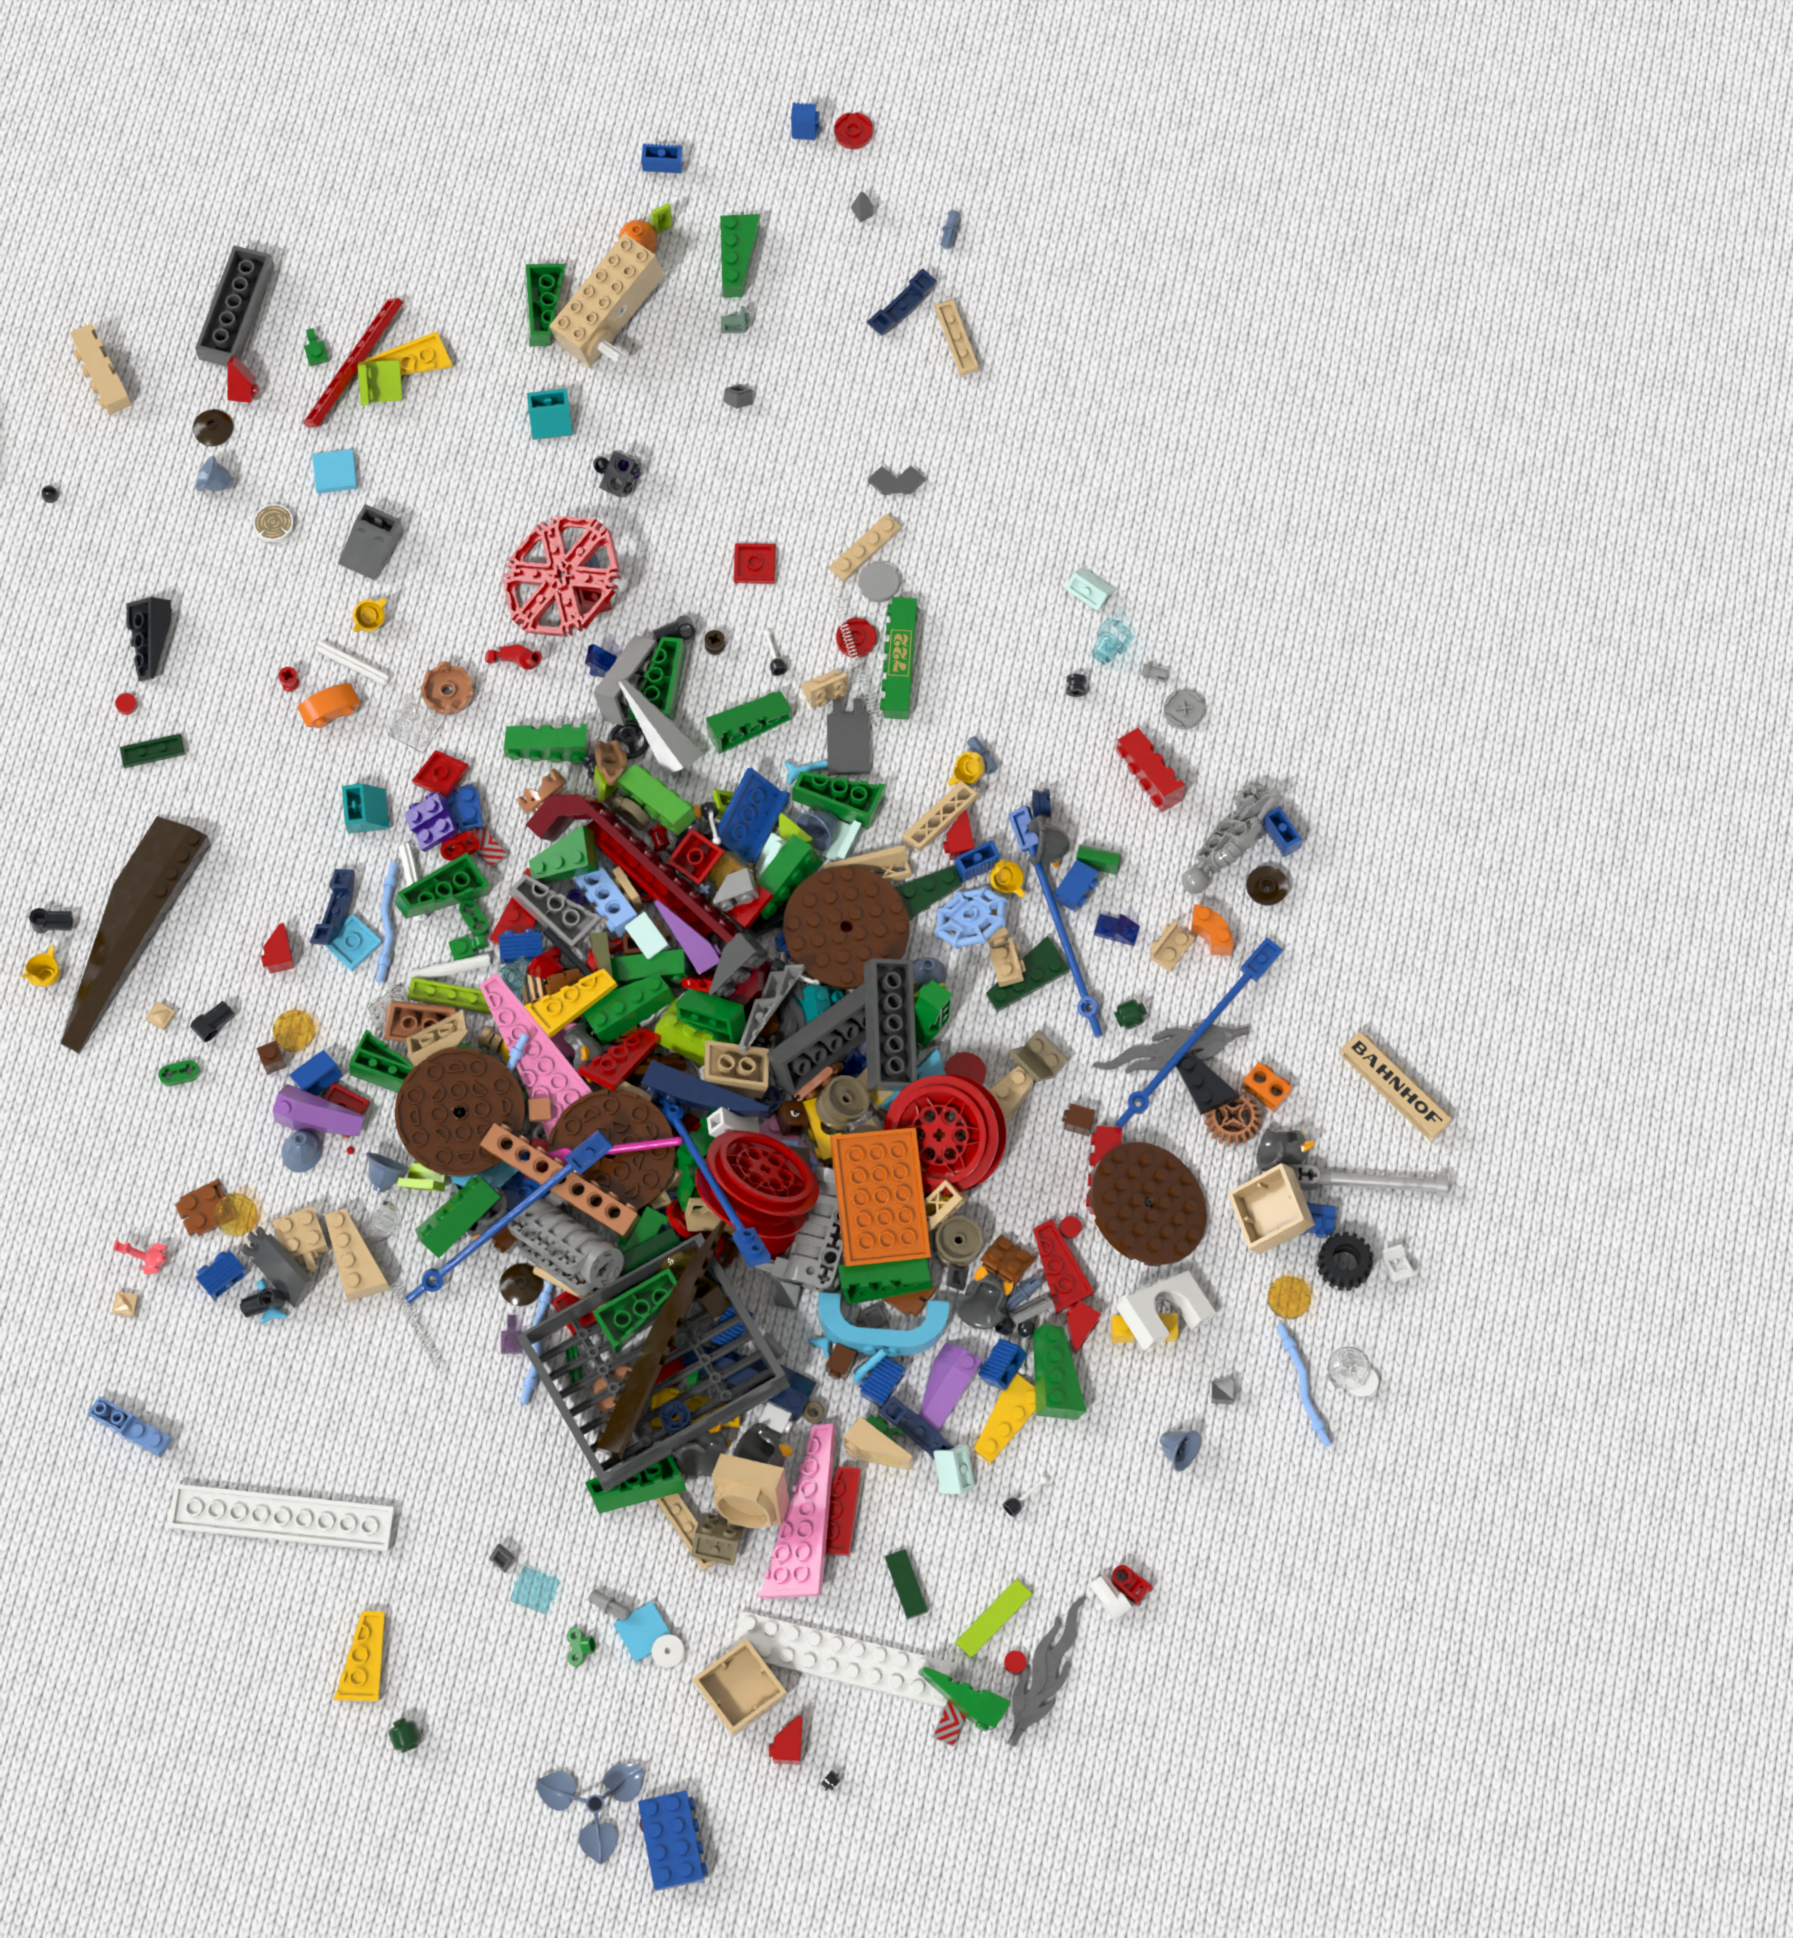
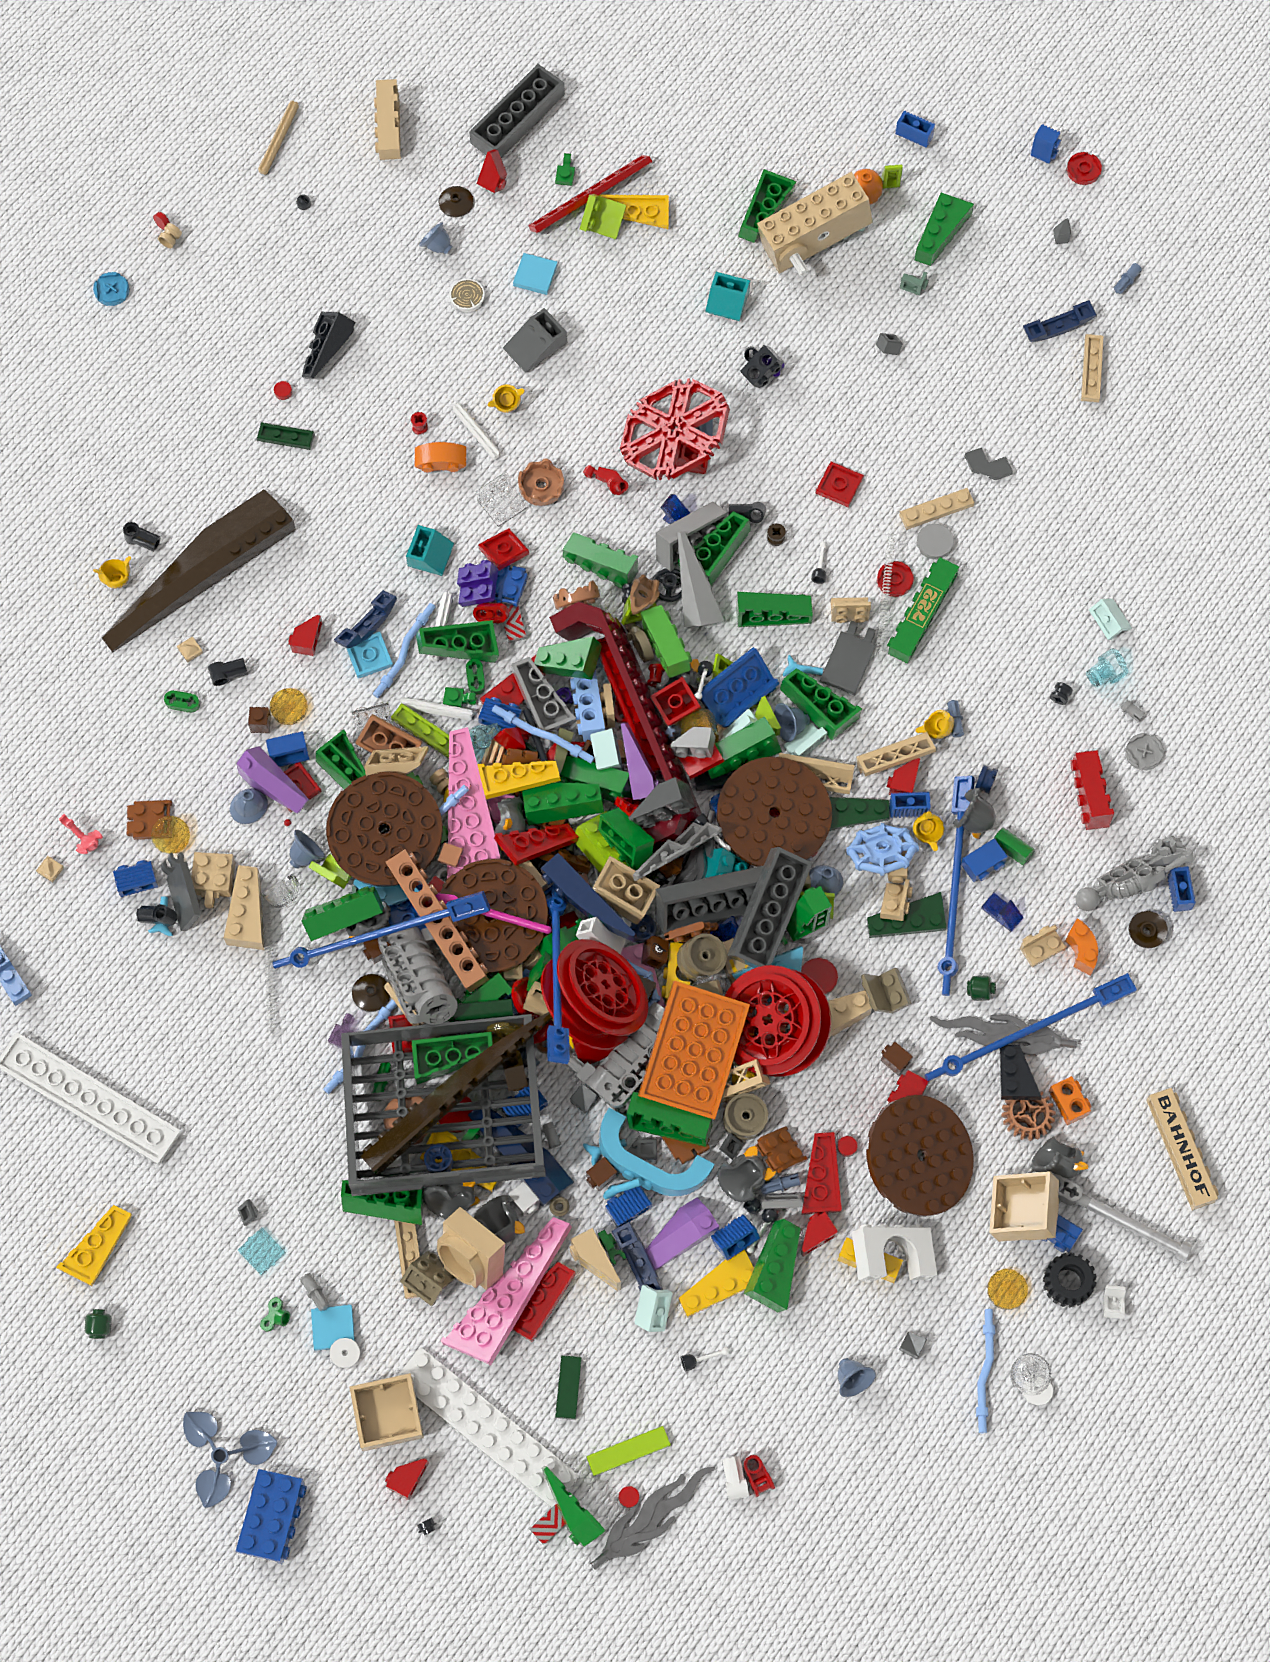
camera: 25 degrees right, 0 degrees up
none -> light blue bar [492,705,595,764]

